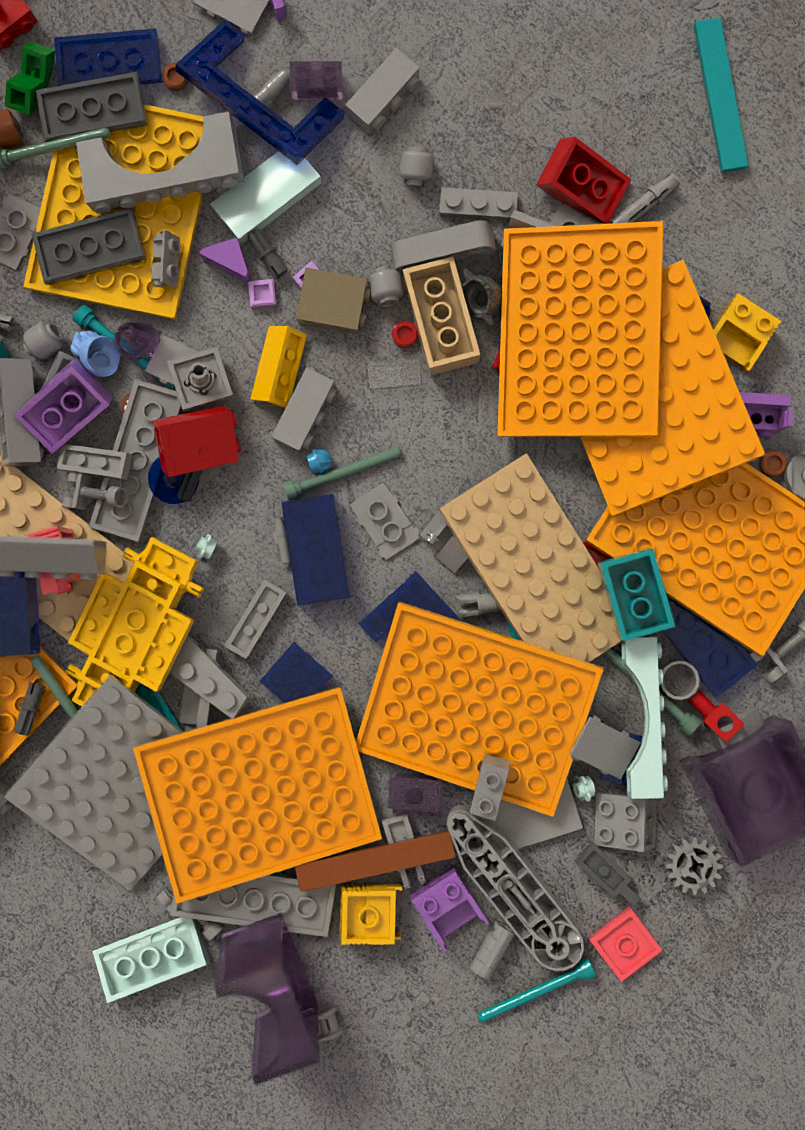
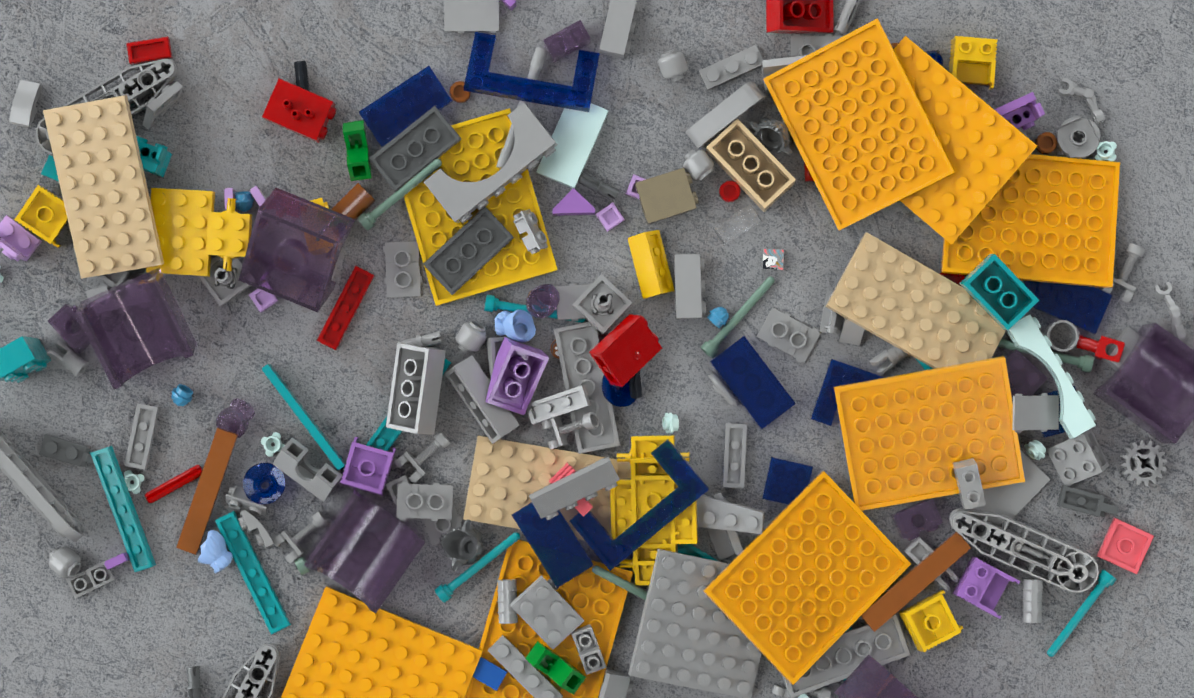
camera: 30 degrees left, 0 degrees up
dark grey axle [14,682,46,735] -> none
none -> clear blue plate [569,439,709,571]
none -> tile [762,248,784,271]
none -> clear purple brick [1005,349,1047,403]

